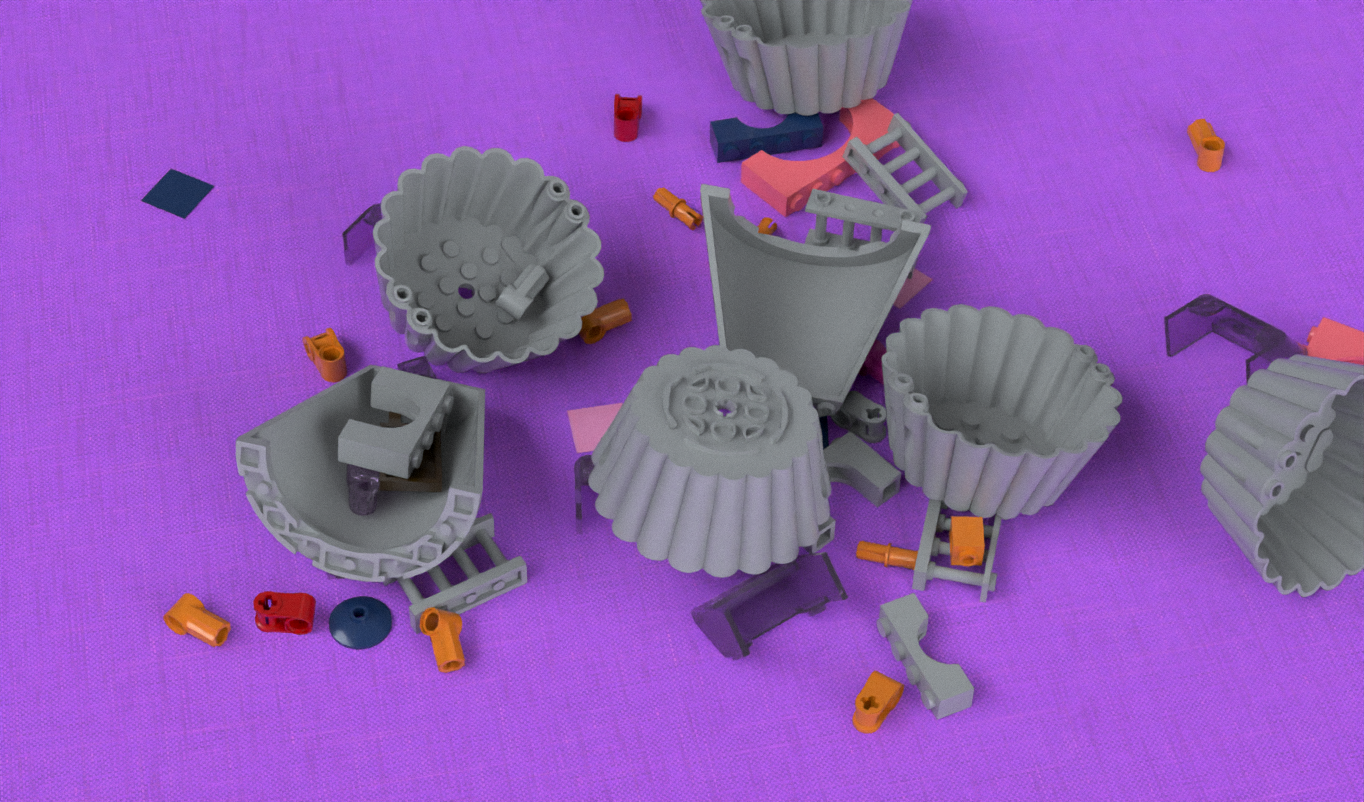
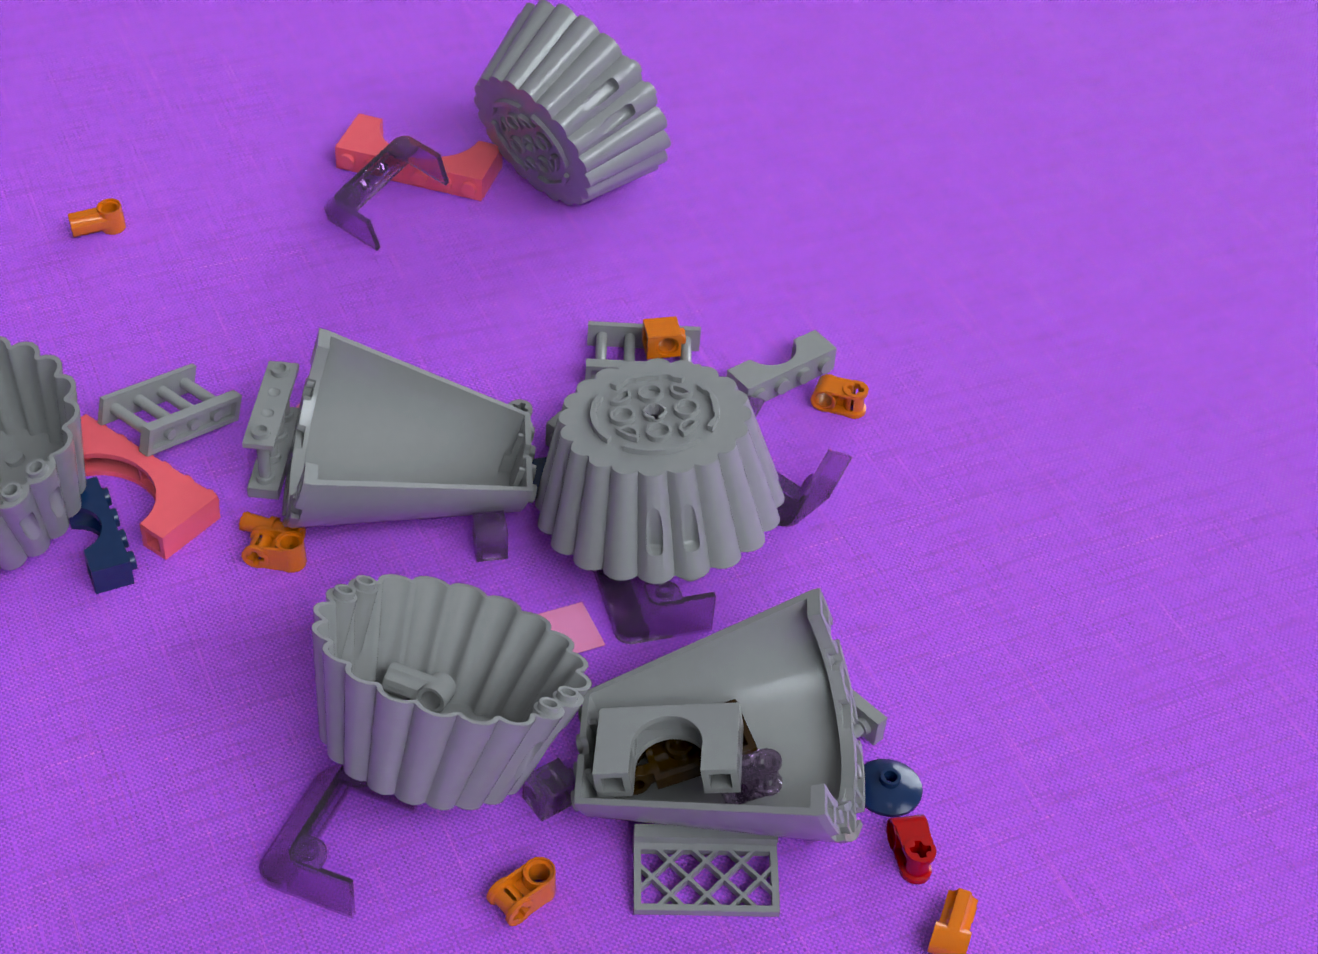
camera: 105 degrees left, 5 degrees down
orange piece [420,607,465,673] -> none
red piece [614,94,643,142] -> none
orange axle [653,187,703,230] -> none
light grey container [881,304,1123,519] -> none

